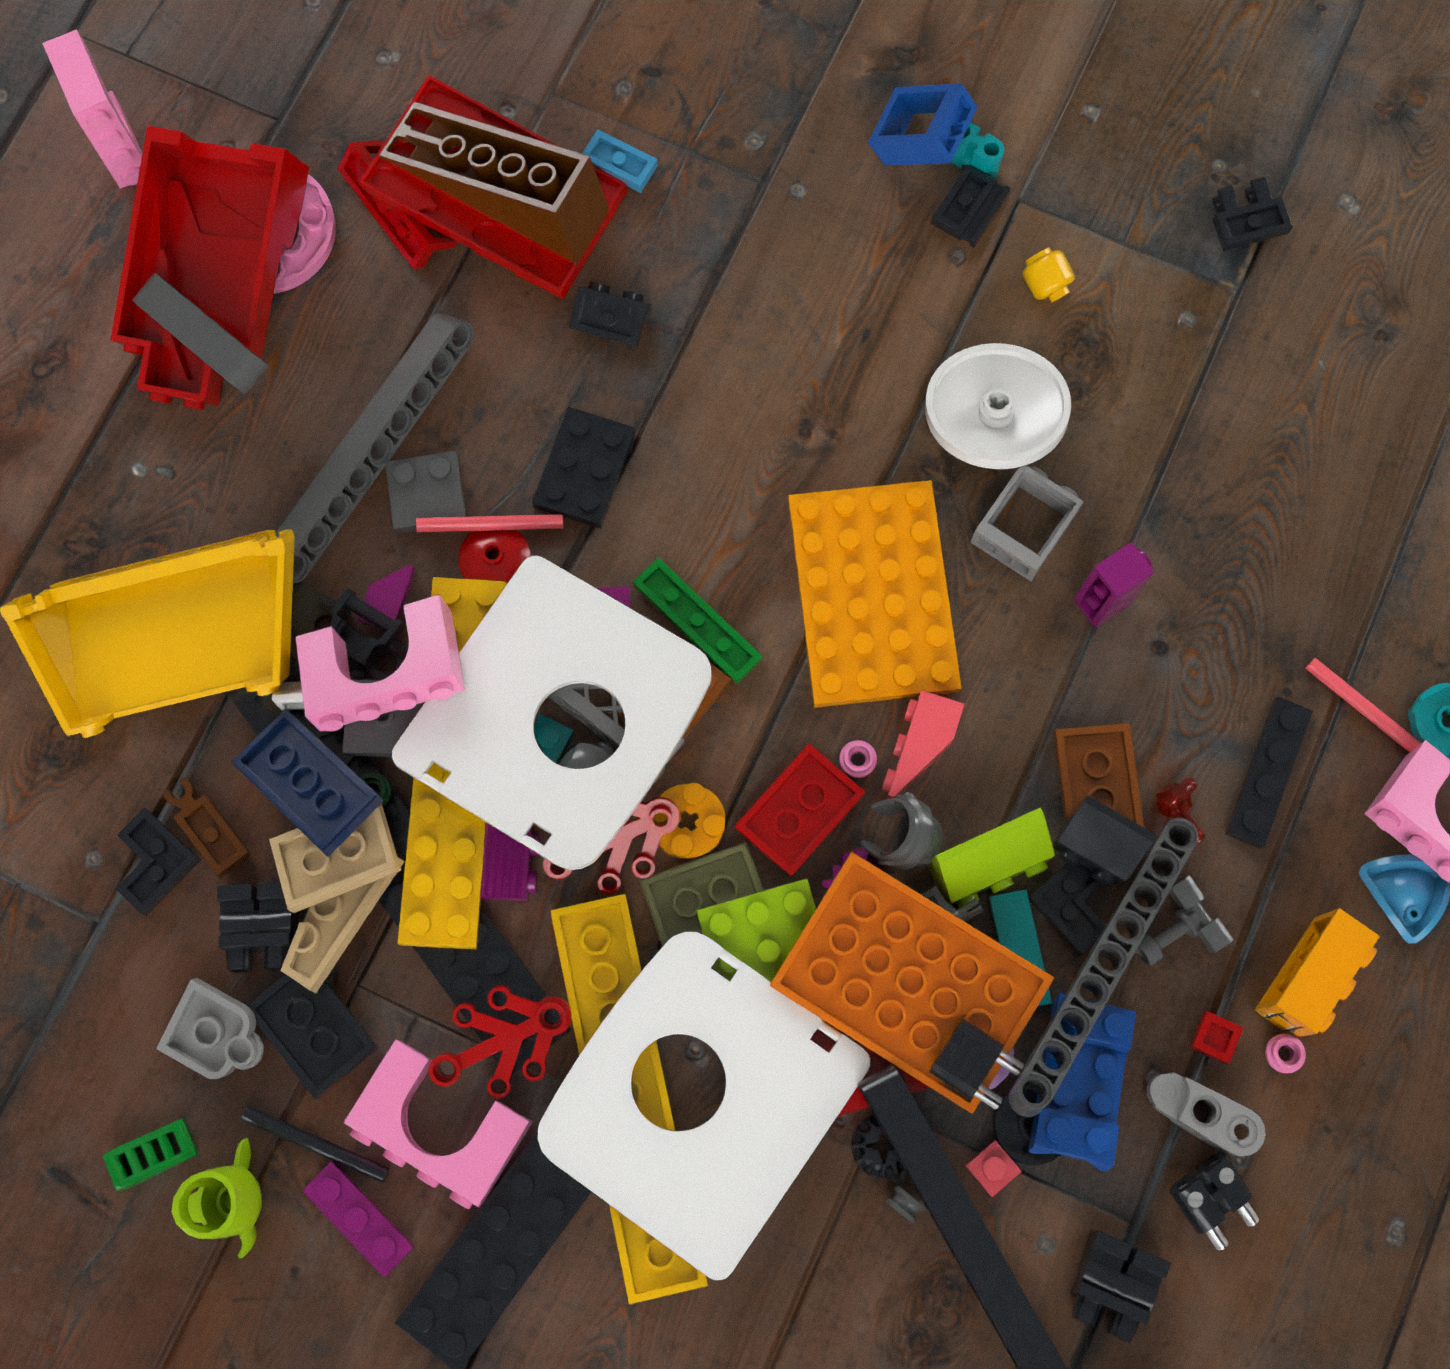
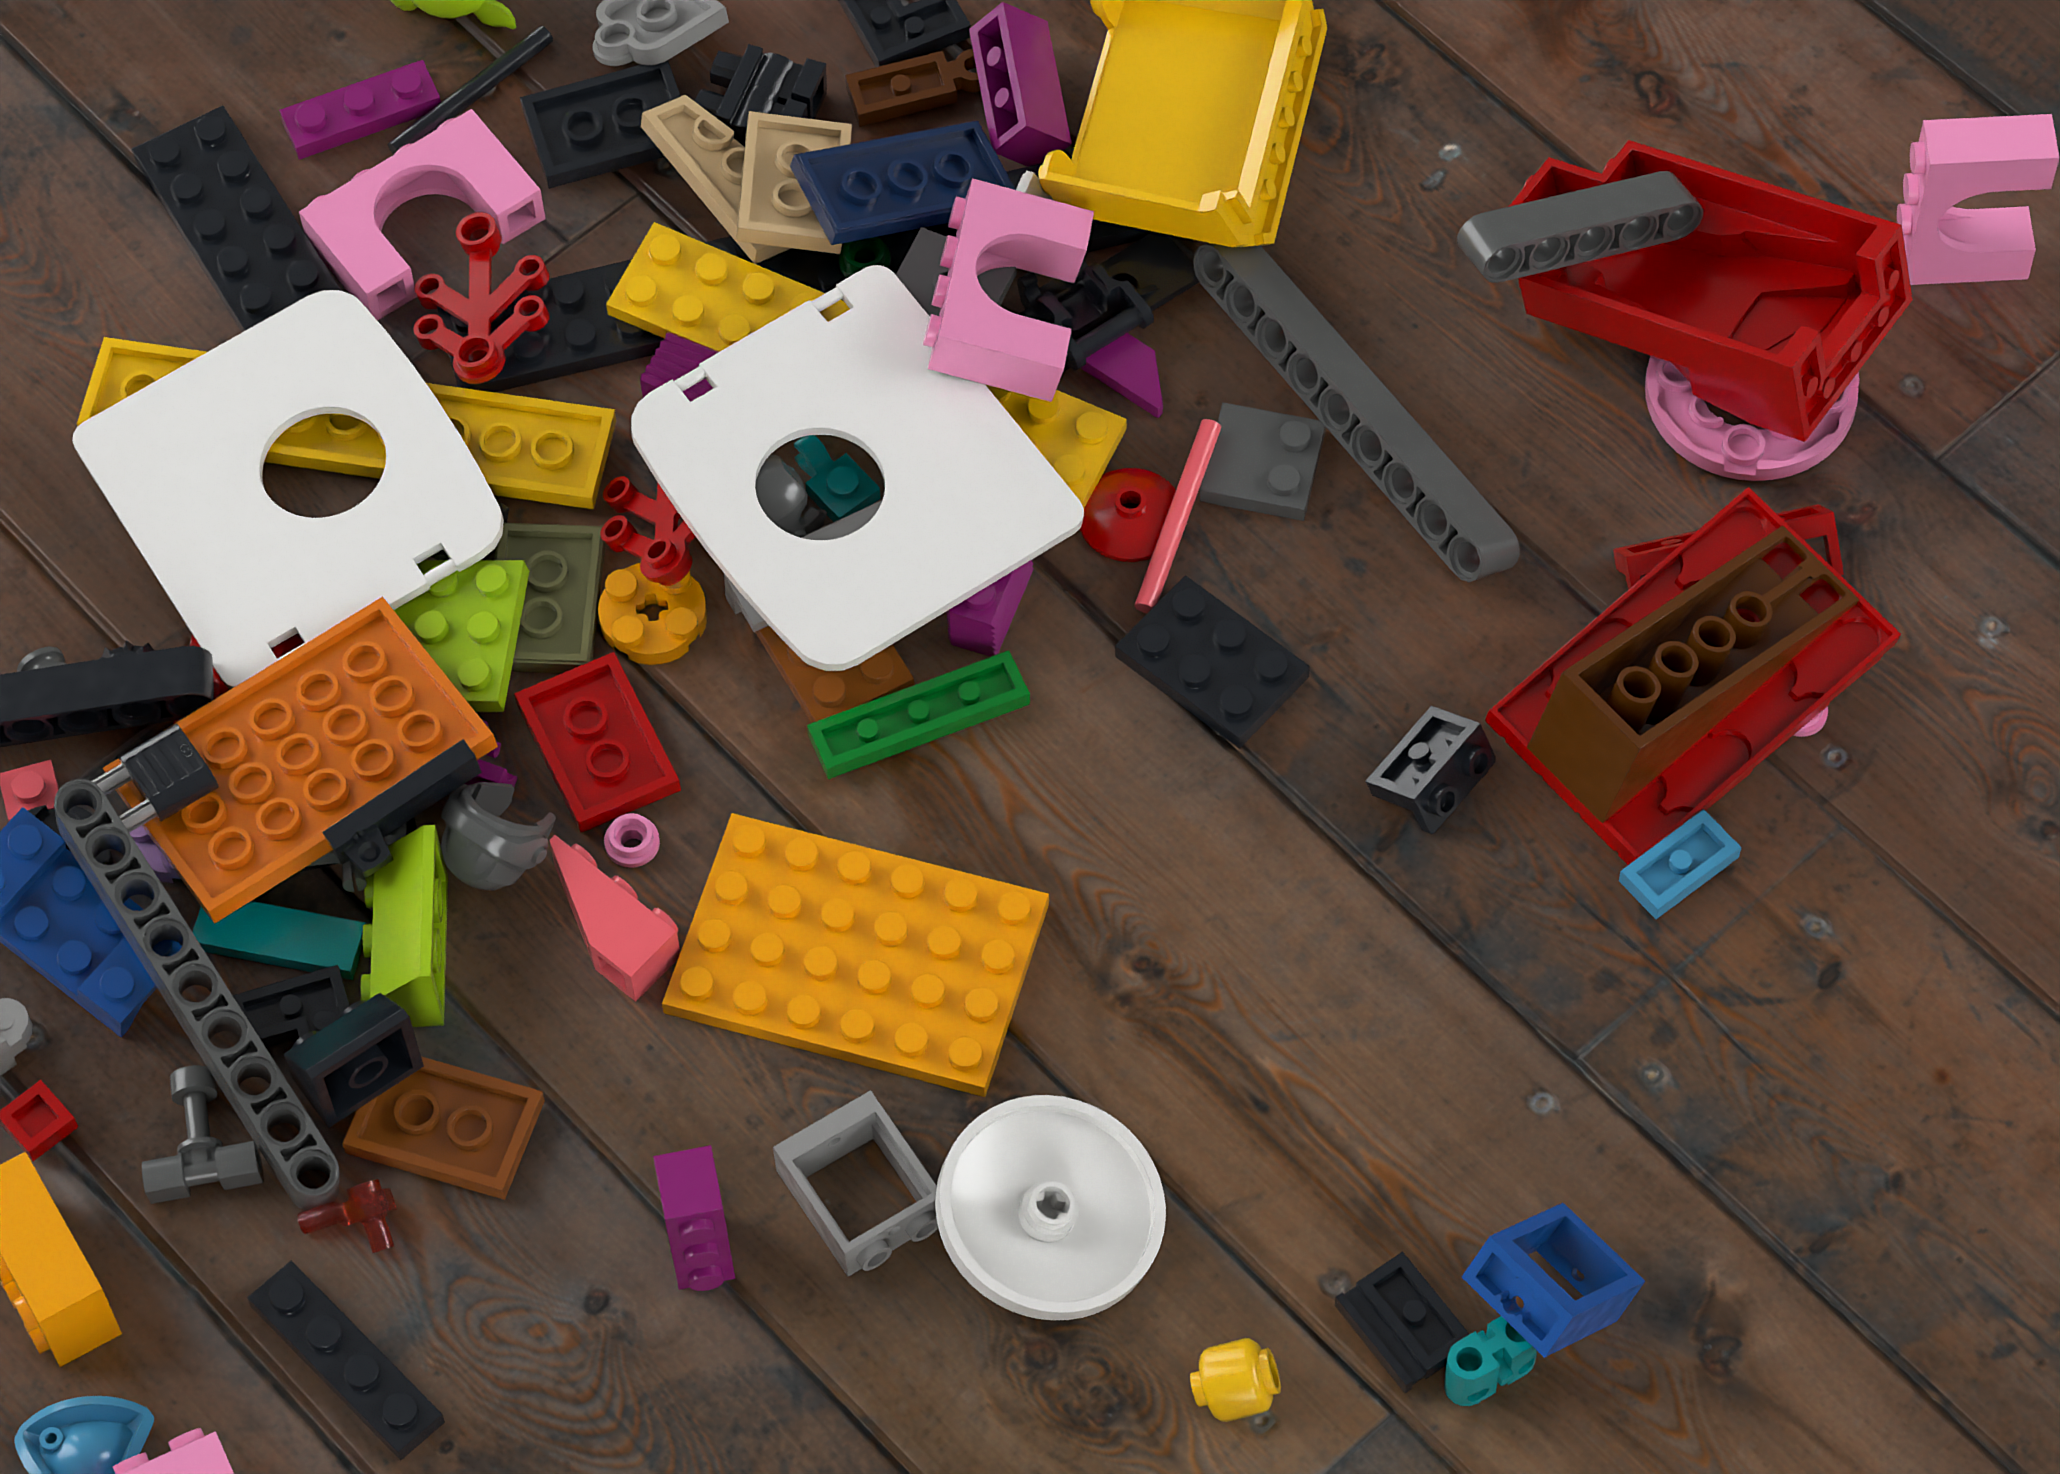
camera: 115 degrees right, 15 degrees down
none -> black hinge [322,739,482,877]
none -> magenta brick [969,2,1072,167]

